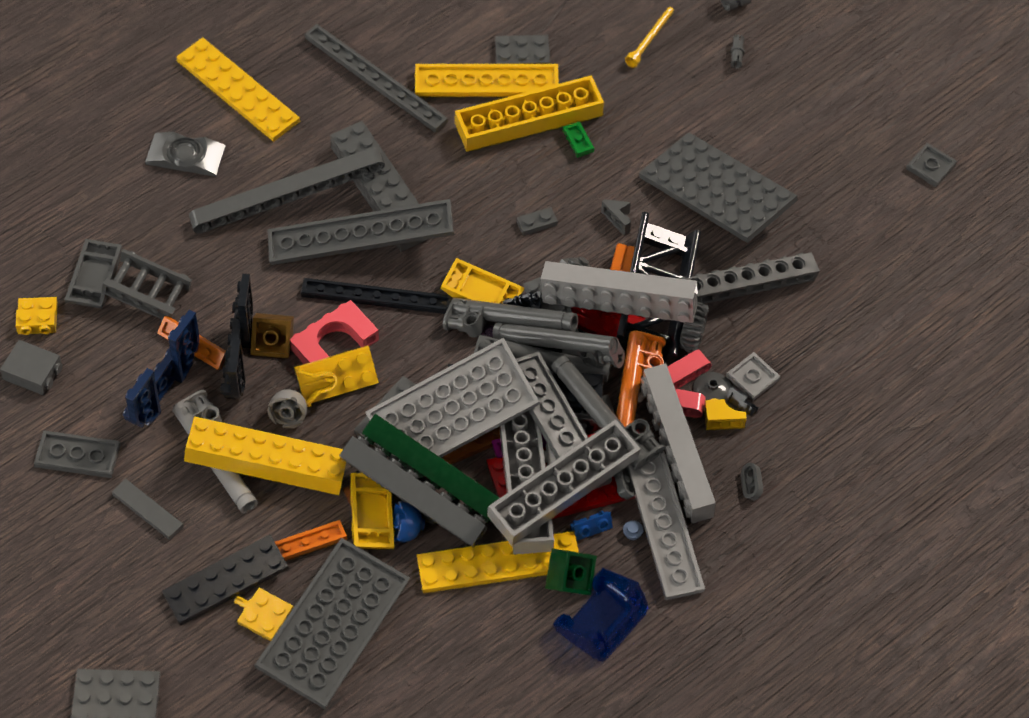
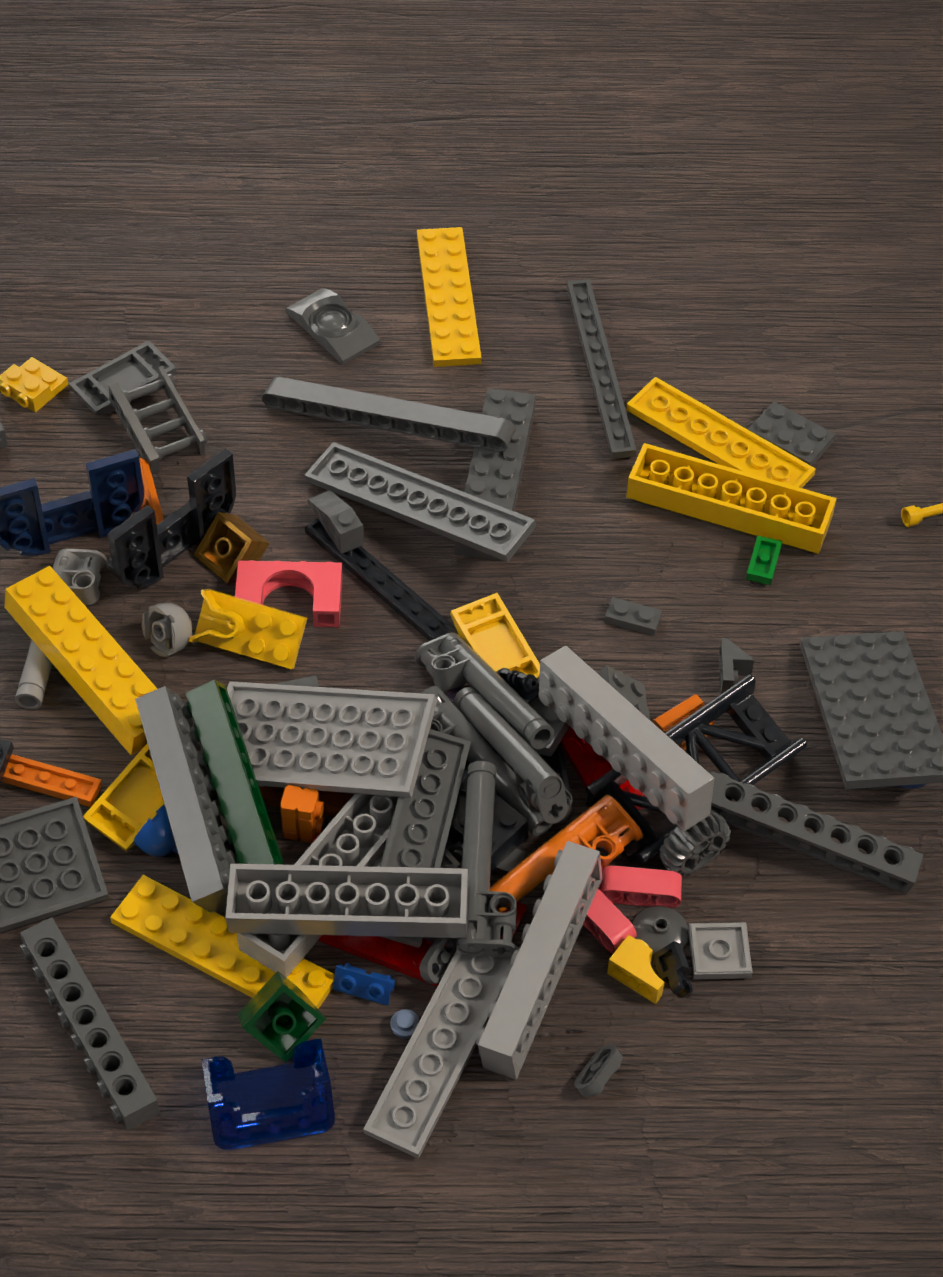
camera: 40 degrees right, 5 degrees down
none -> dark grey brick [19,917,160,1131]
none -> orange brick [280,785,325,843]
none -> dark grey slope [308,491,364,554]

